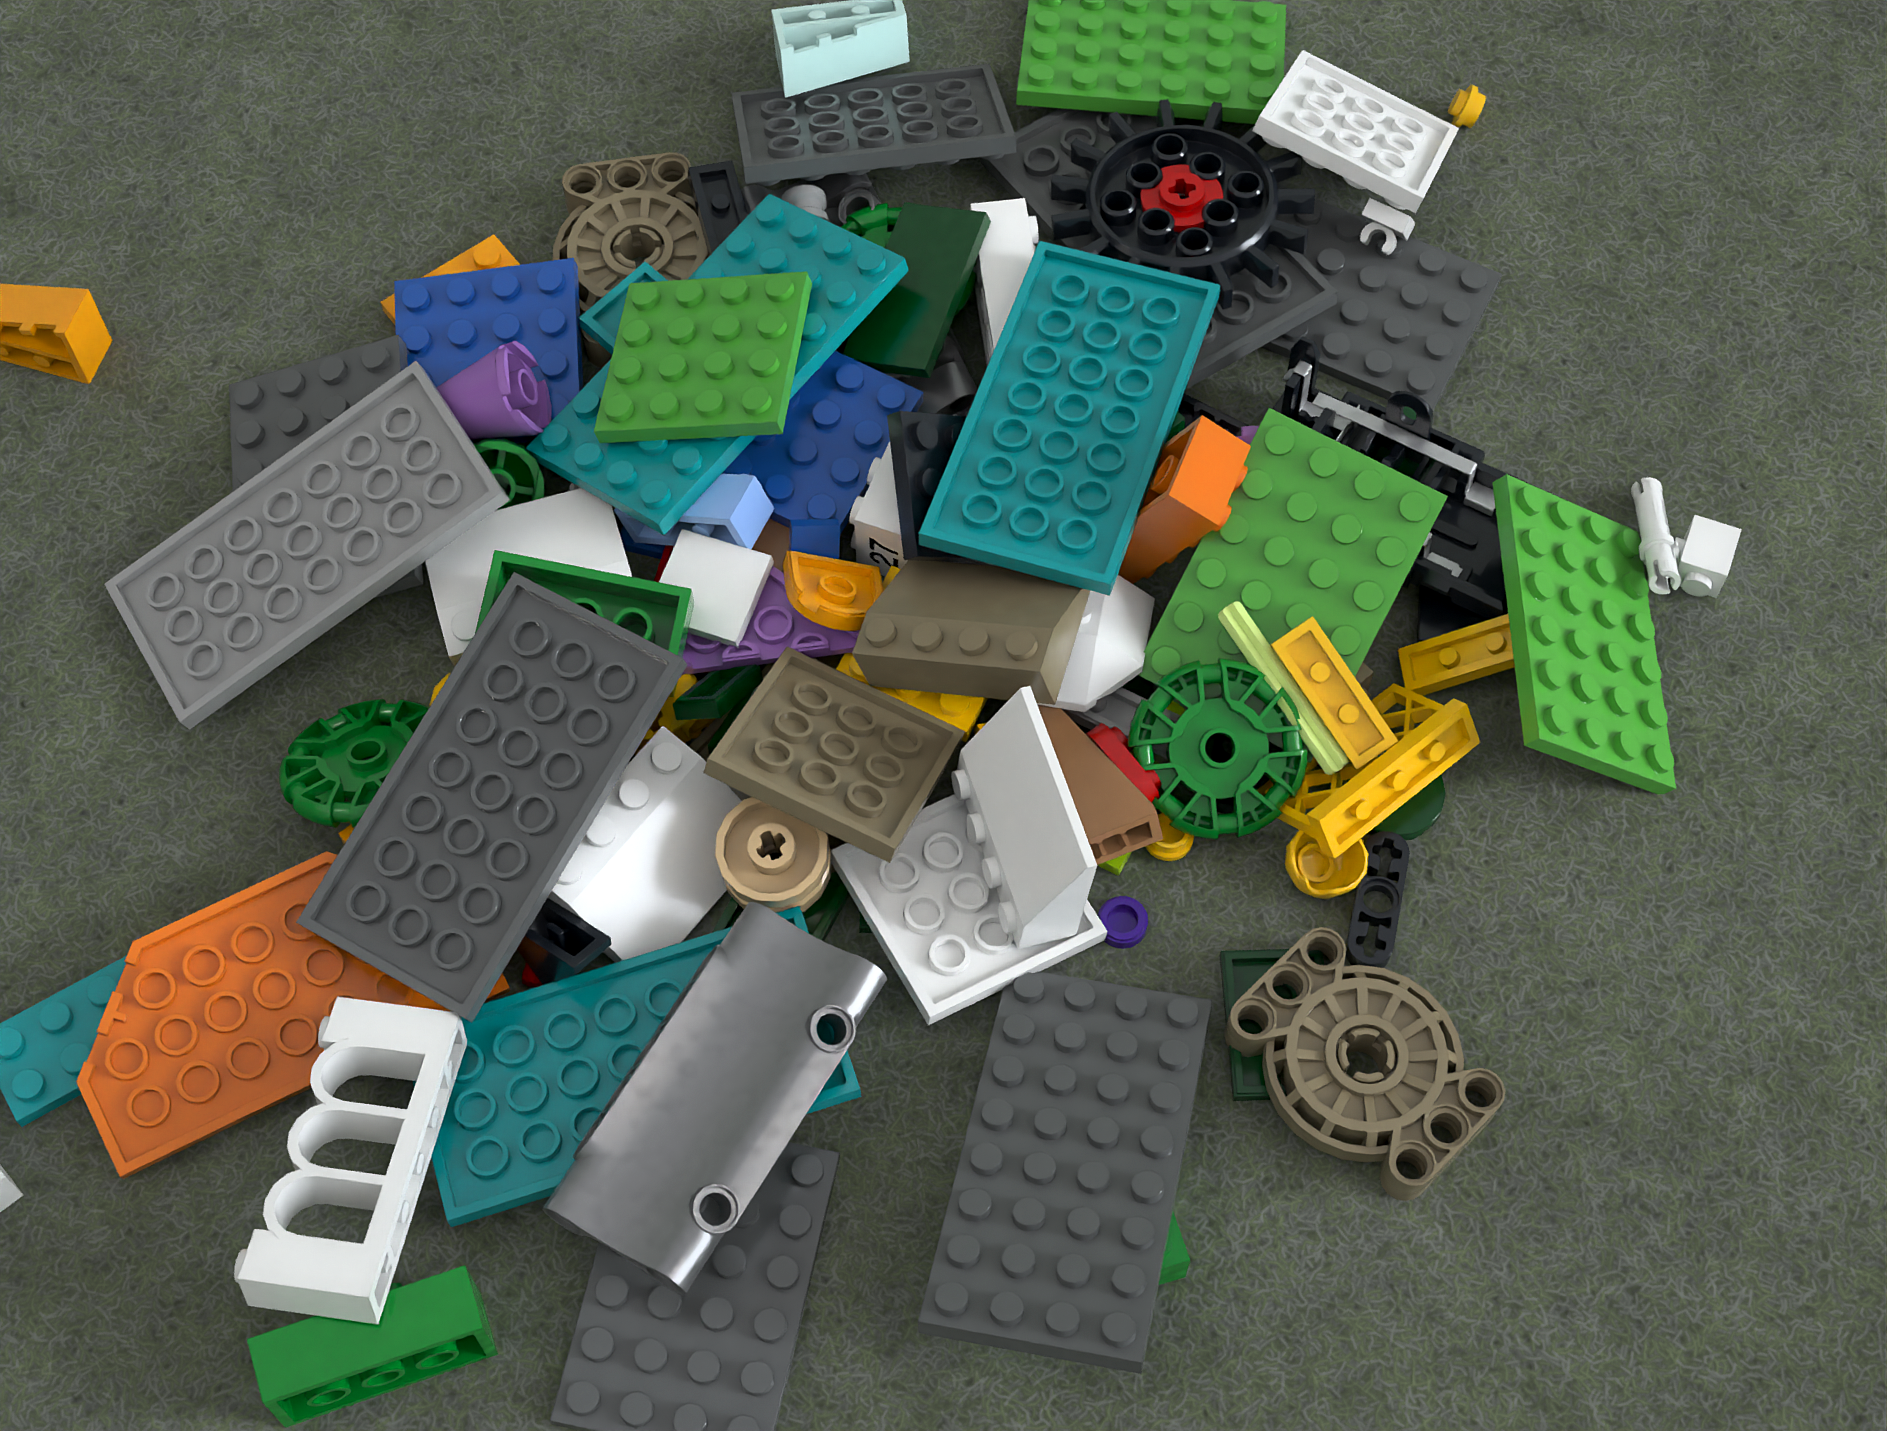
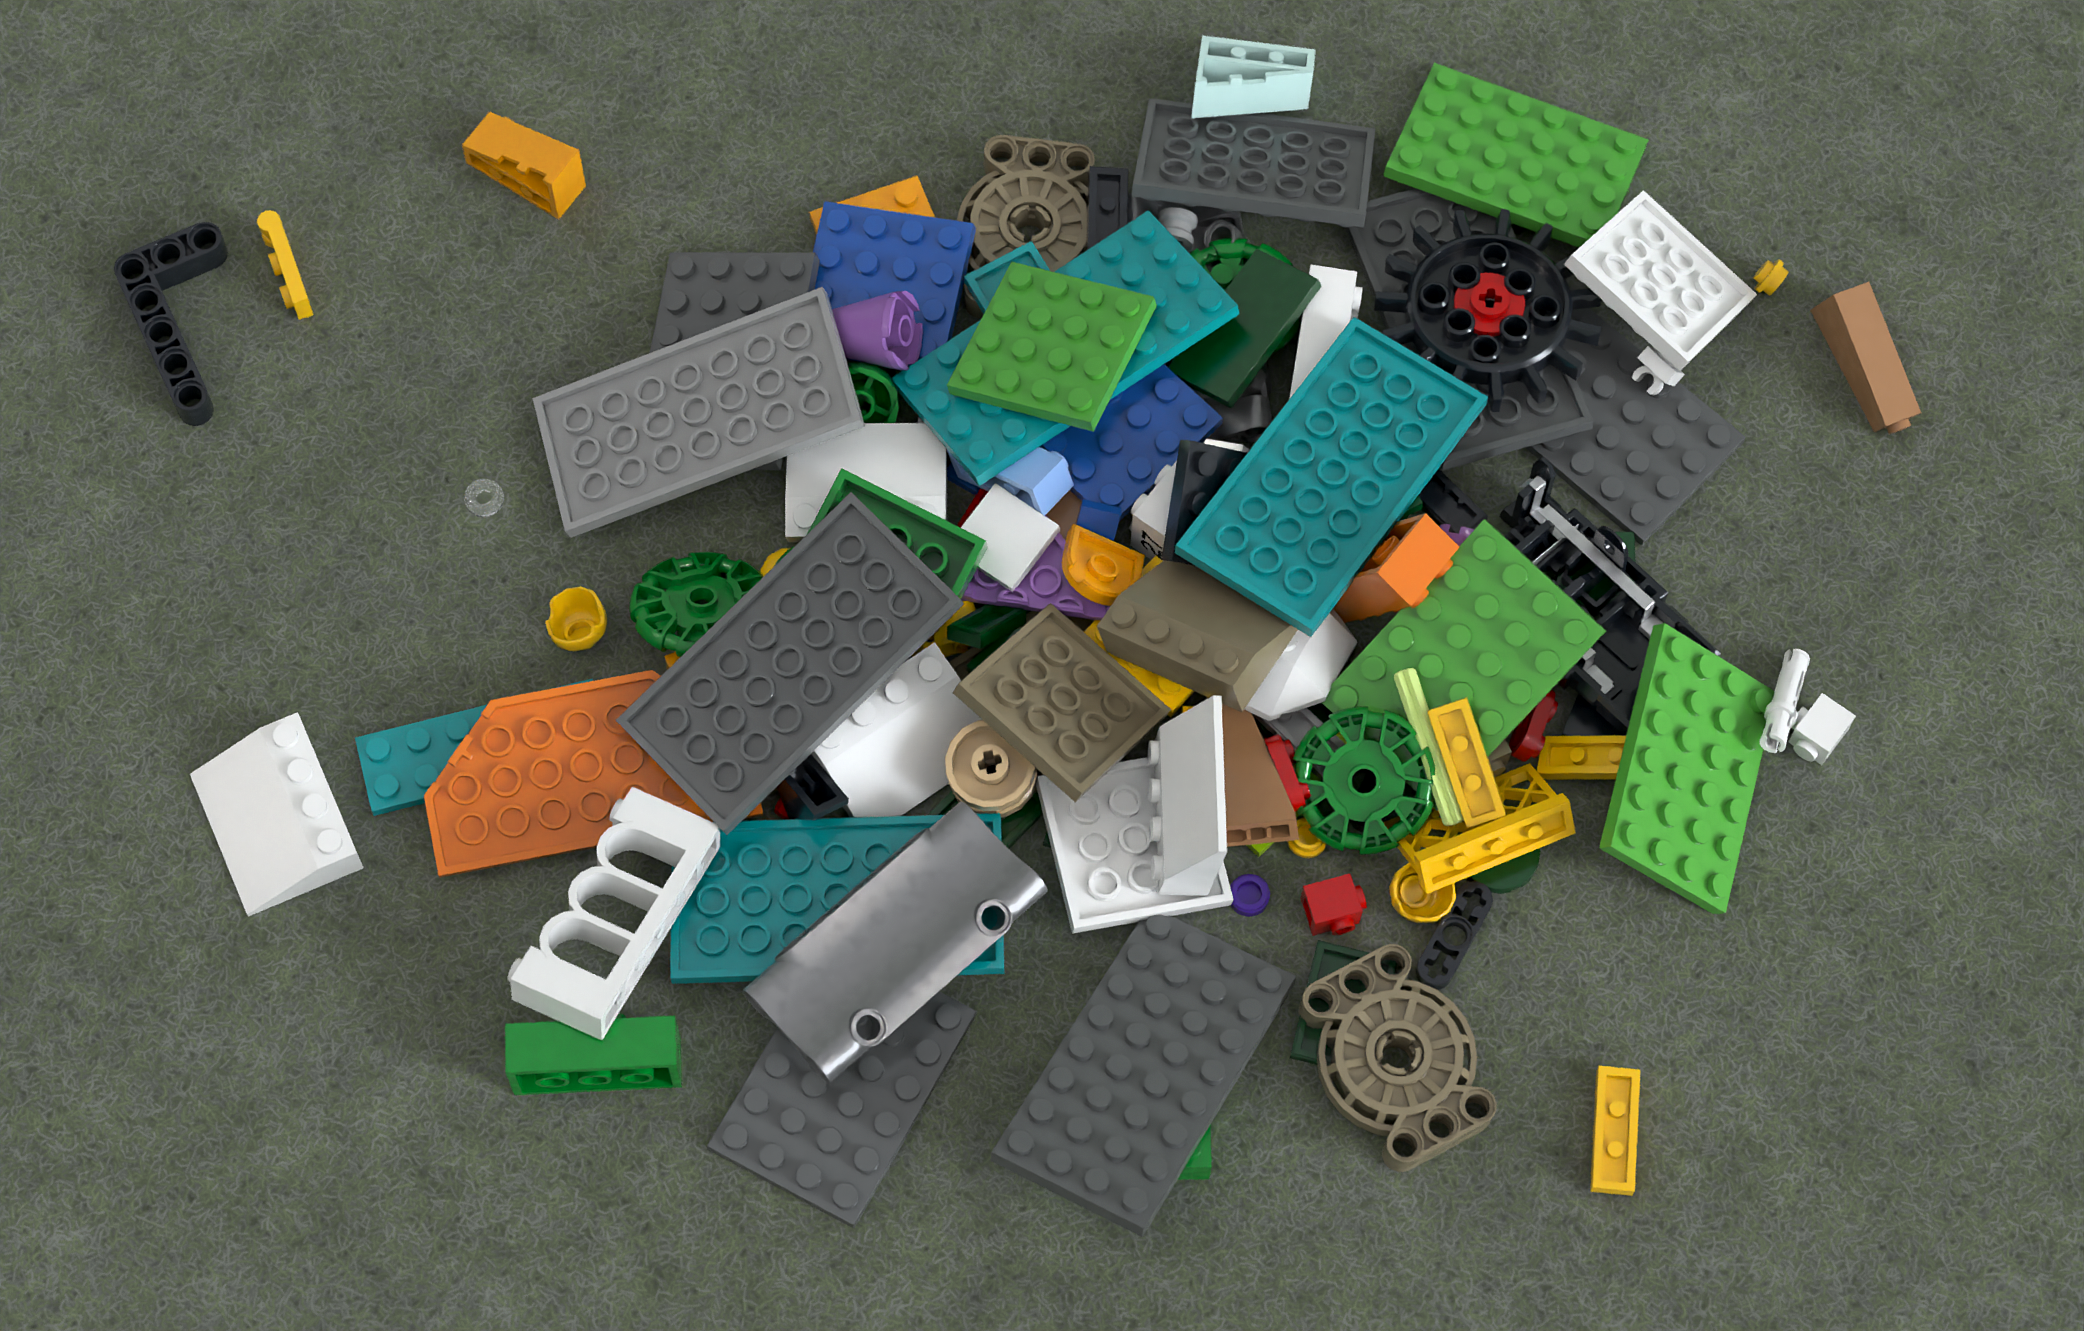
camera: 15 degrees right, 5 degrees up
none -> clear plate [464,478,504,517]
none -> yellow hair [545,586,607,652]
none -> red brick [1300,874,1367,936]
none -> red plate [1508,690,1558,762]
none -> yellow plate [1590,1066,1640,1196]
none -> medium nougat slope [1810,282,1921,434]

